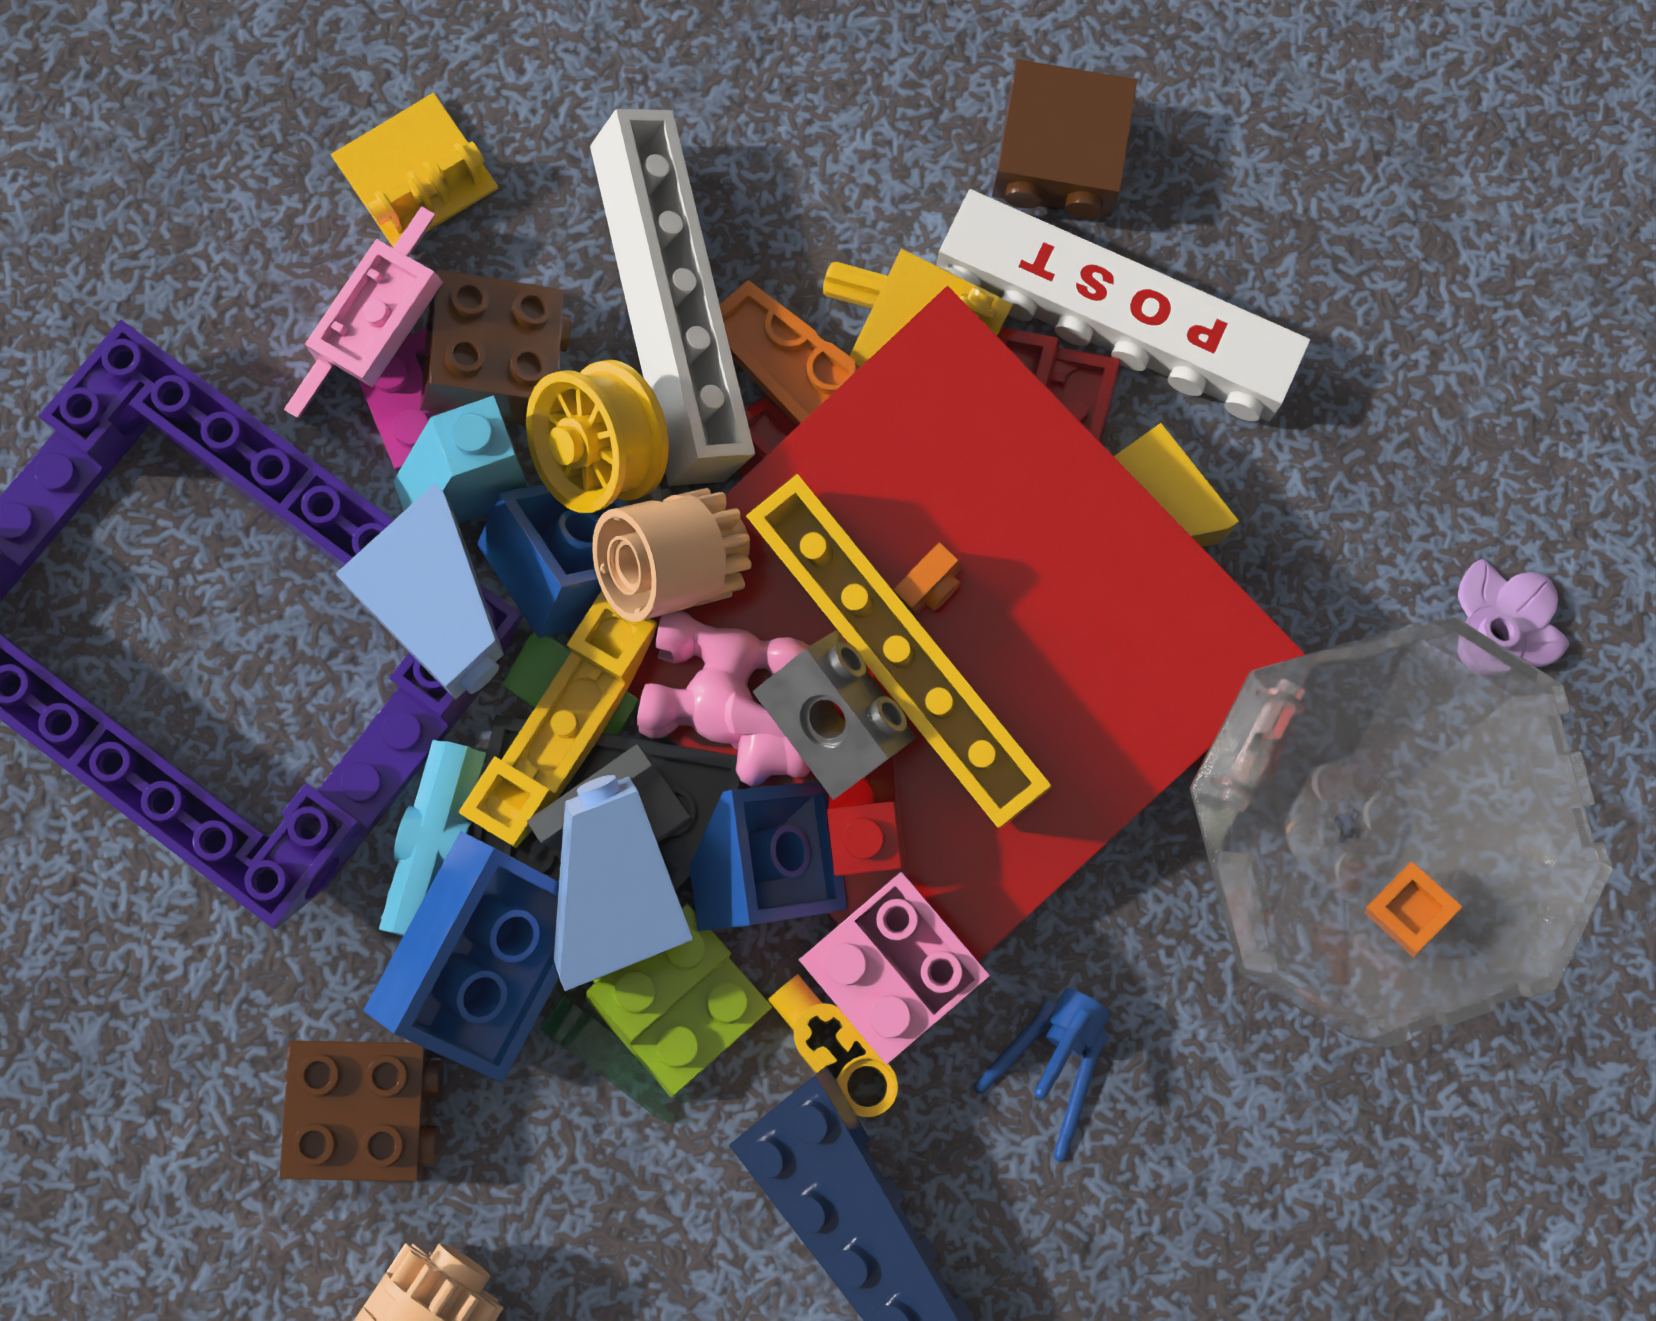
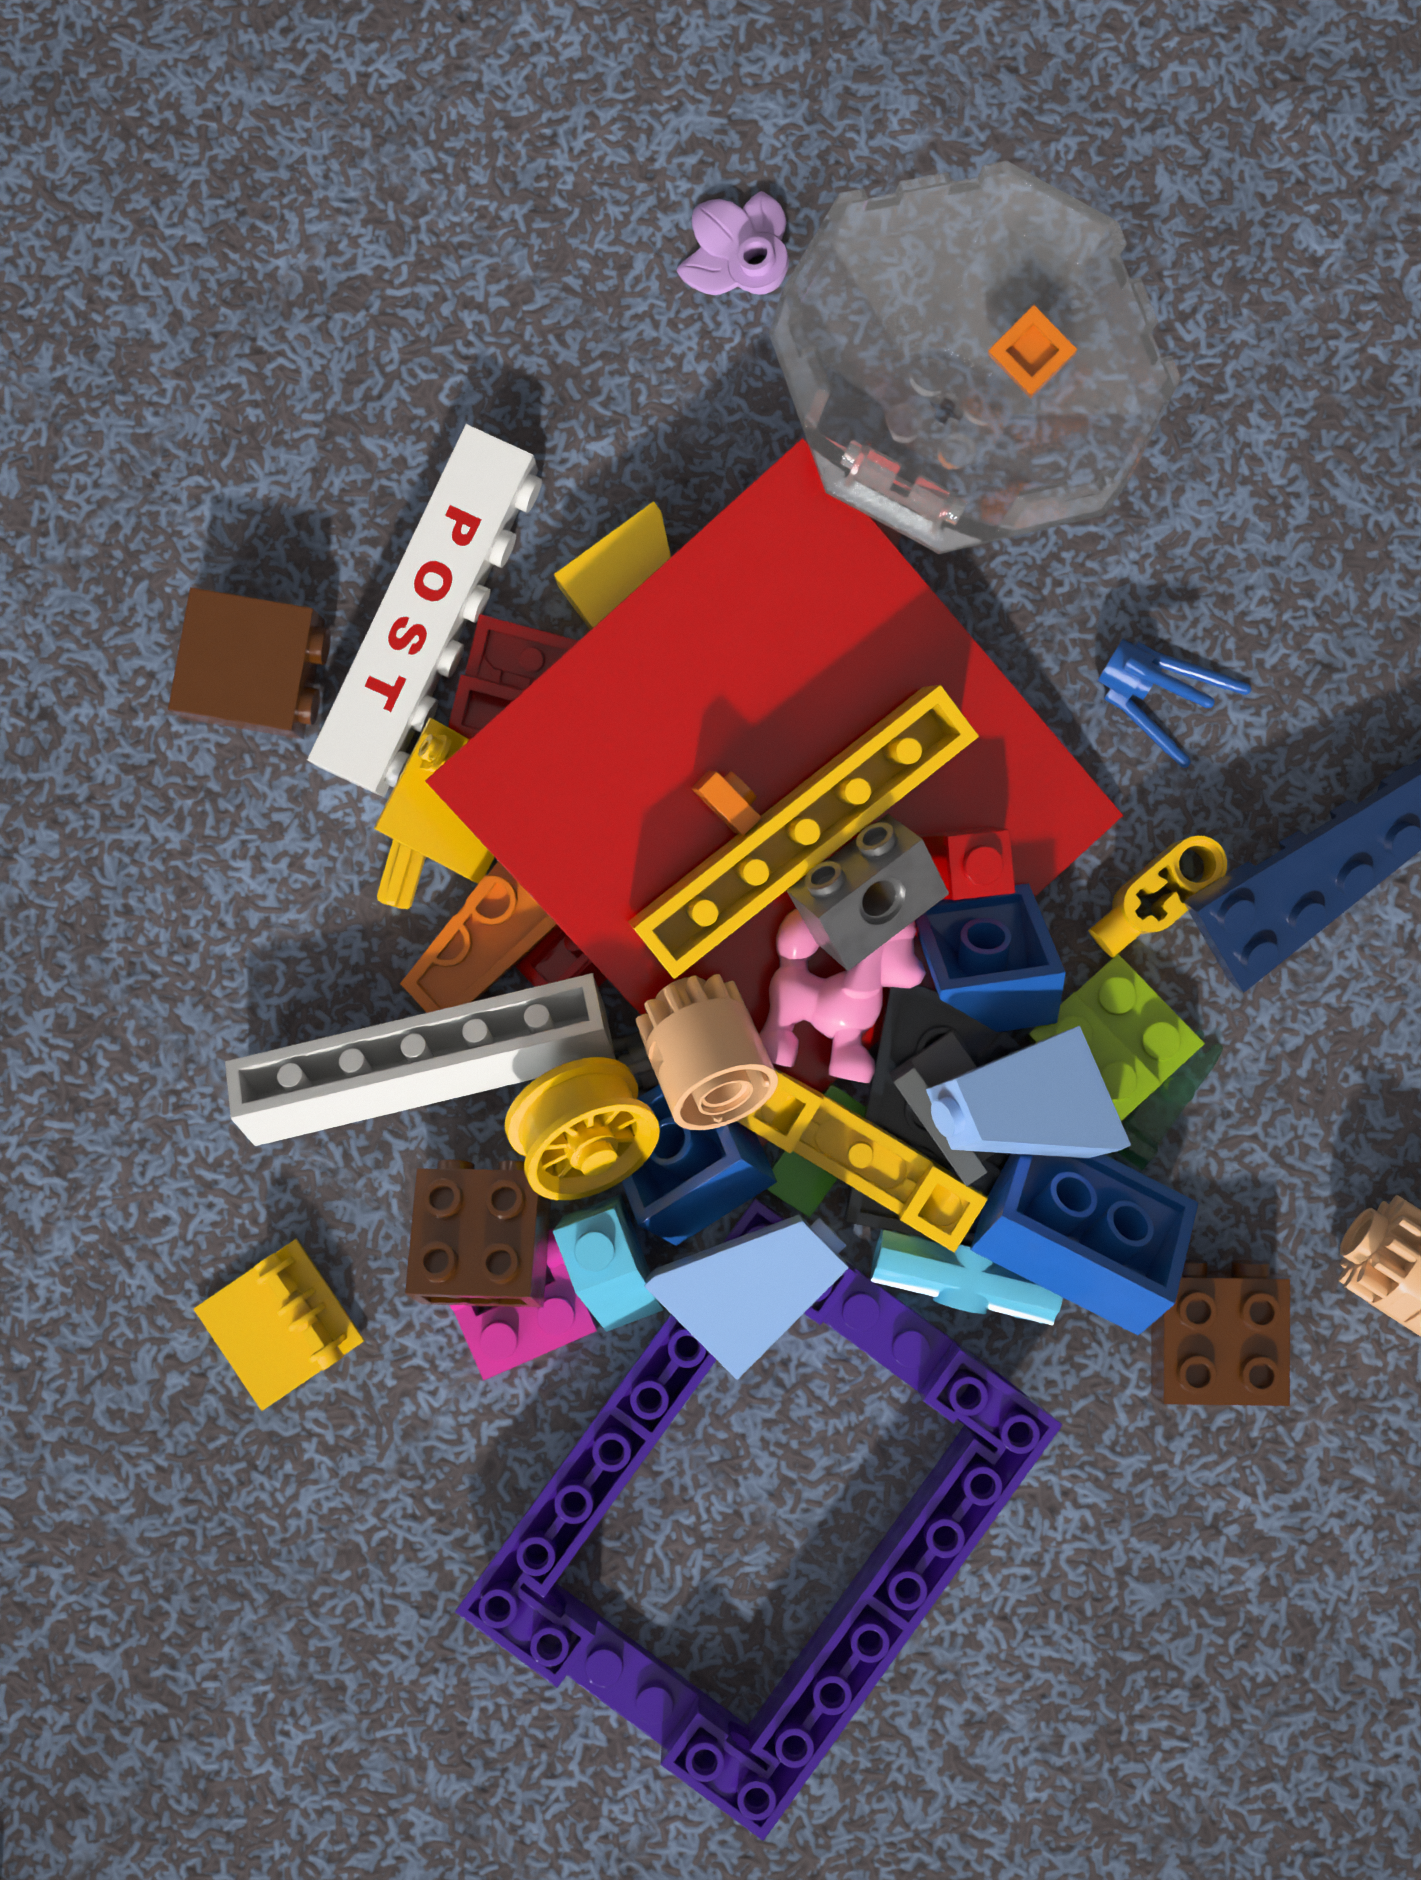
camera: 85 degrees left, 10 degrees up
bright pink plate [284,206,443,418] -> none
bright pink slope [799,872,990,1065] -> none

